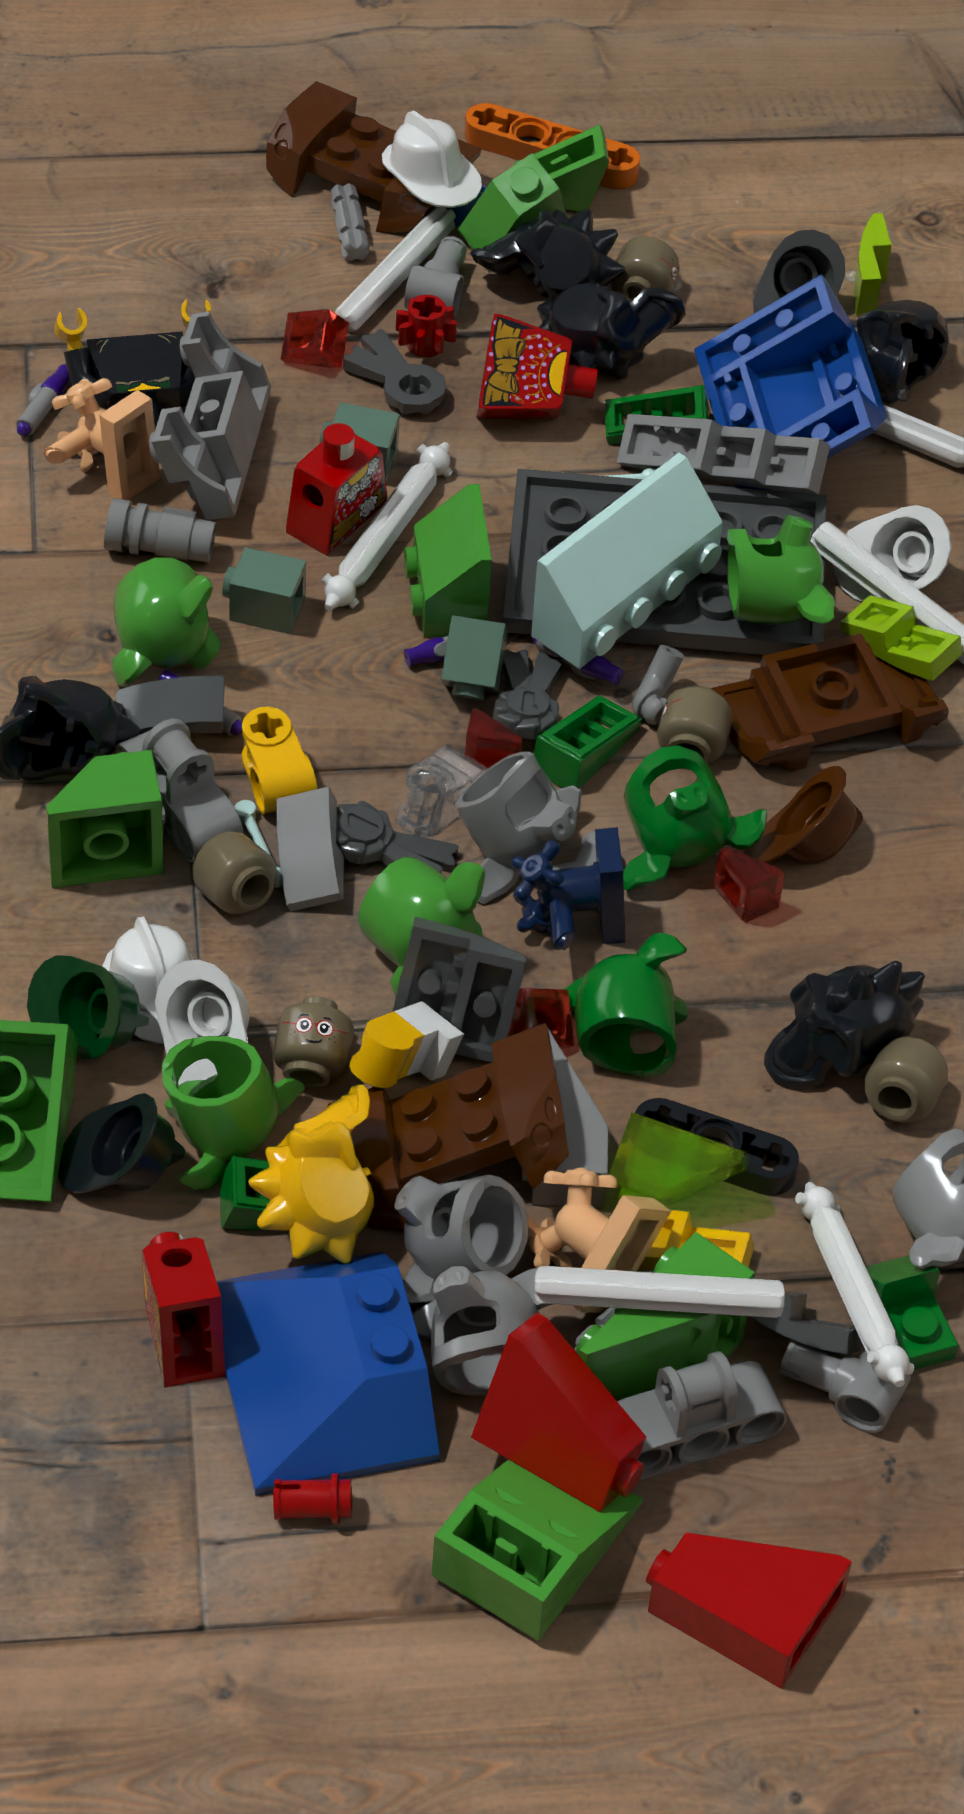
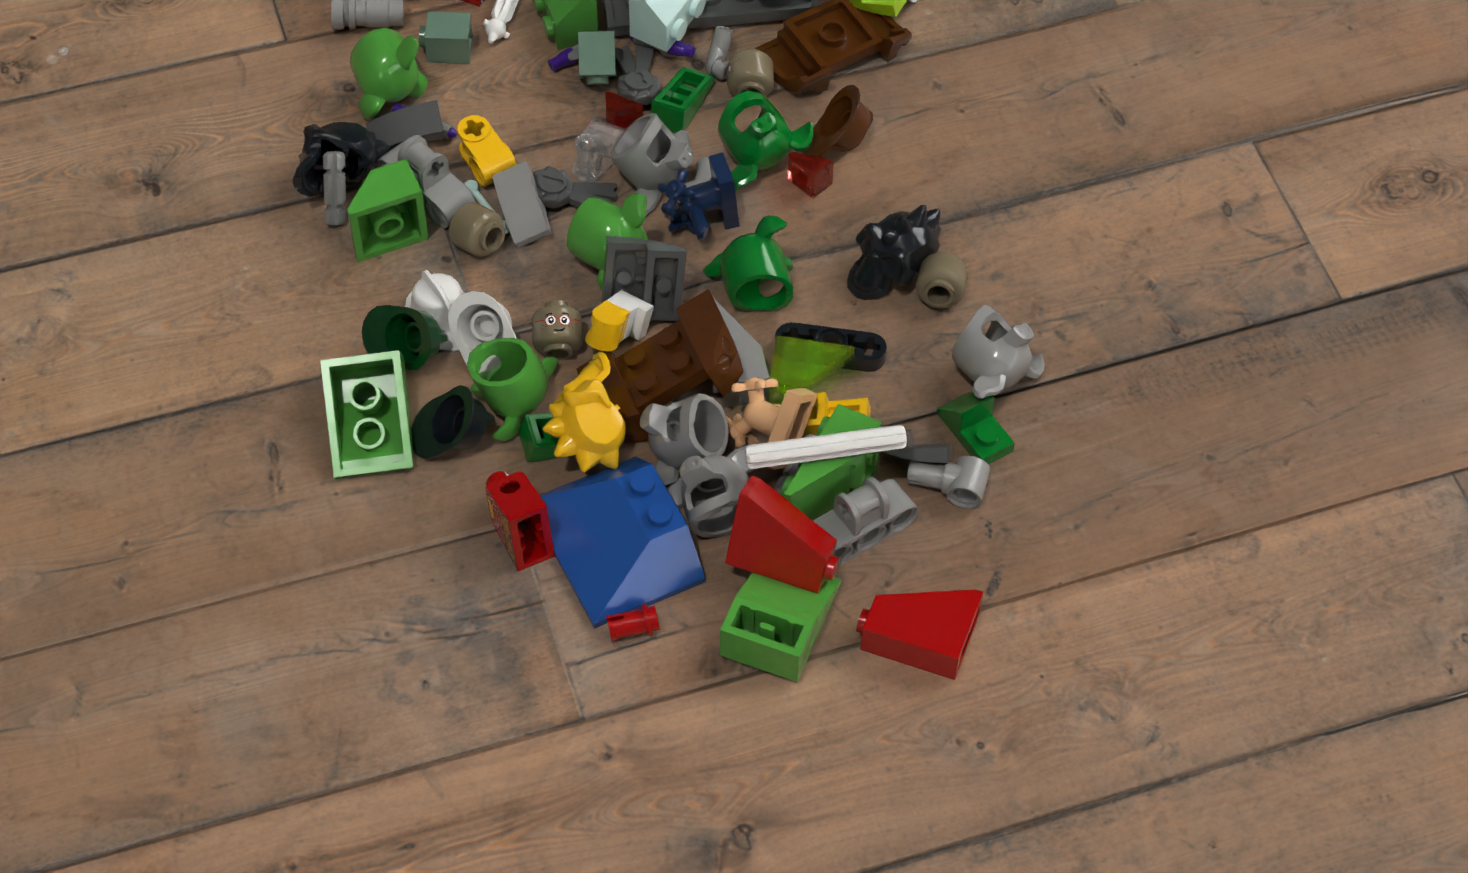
camera: 10 degrees left, 5 degrees up
clear red slope [507,988,575,1049] -> none
white wheel [795,1182,914,1387] -> none
none -> light grey axle [323,151,346,225]

